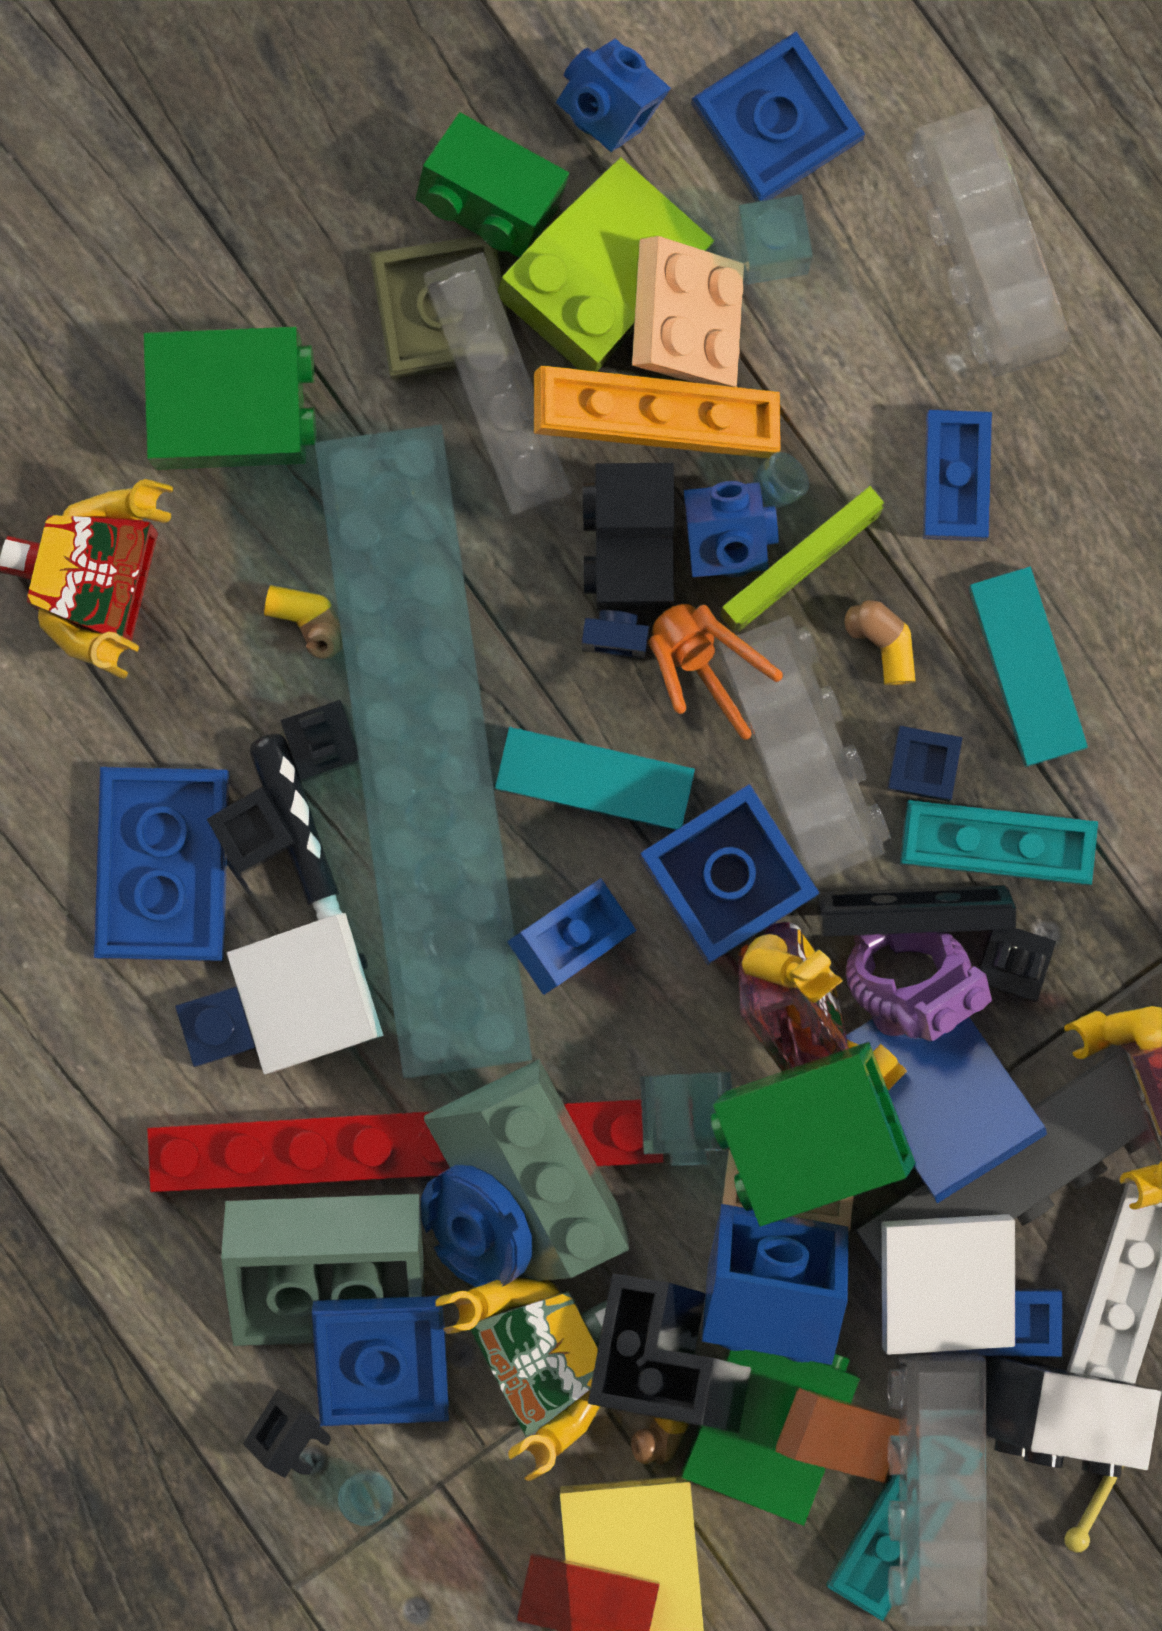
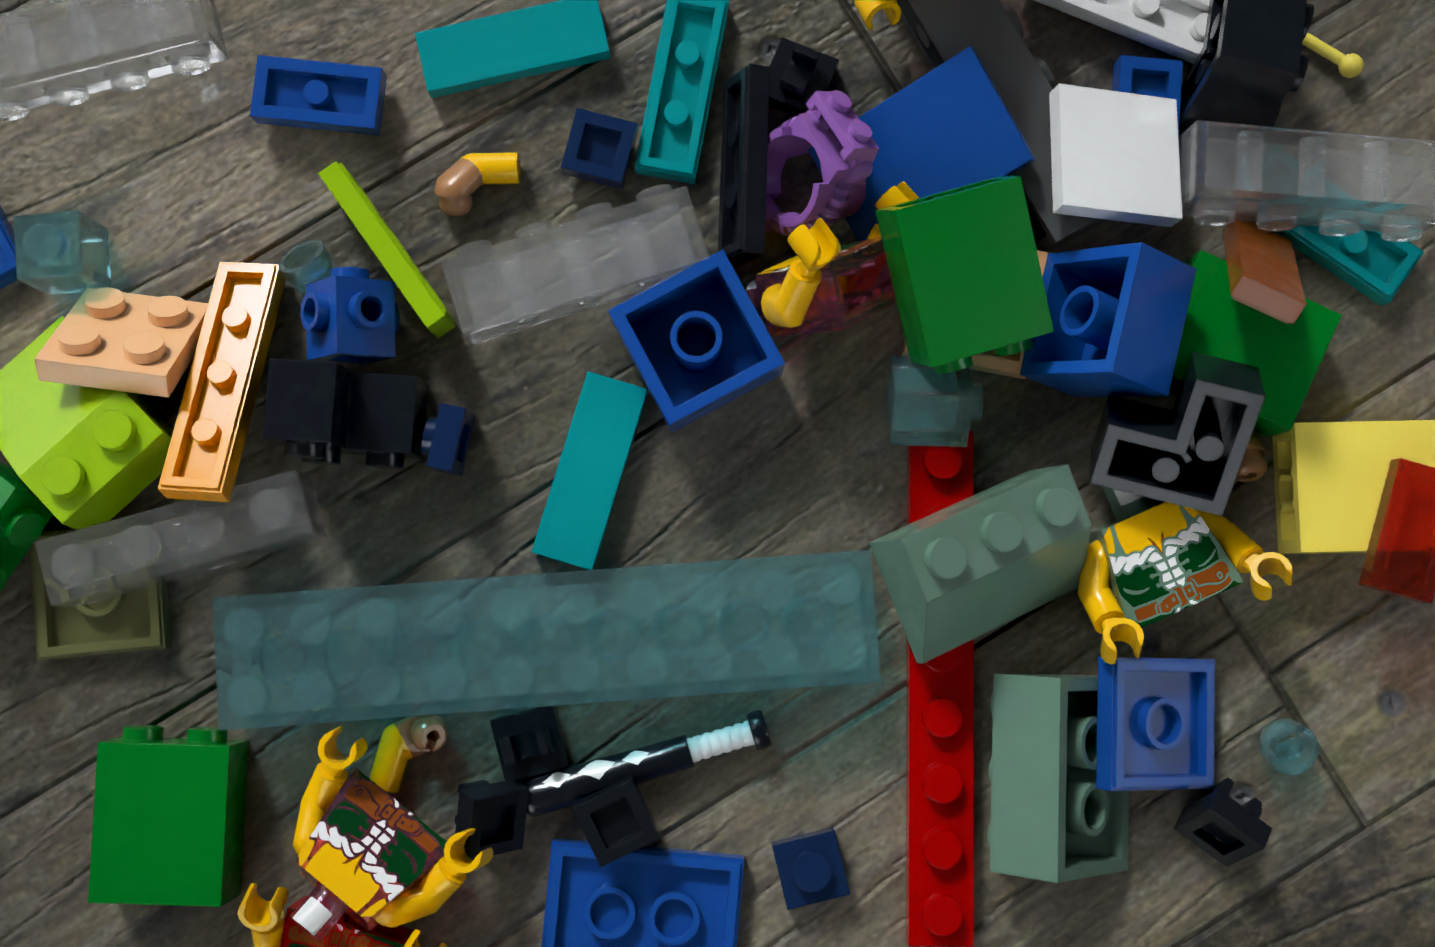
camera: 90 degrees left, 0 degrees up
white tile [227,913,384,1075] -> none
blue tile [421,1165,532,1287] -> none
blue plate [507,878,637,995] -> none
orange plant [647,604,783,740] -> none
none -> torso [289,726,493,943]
none -> black tile [454,779,529,860]

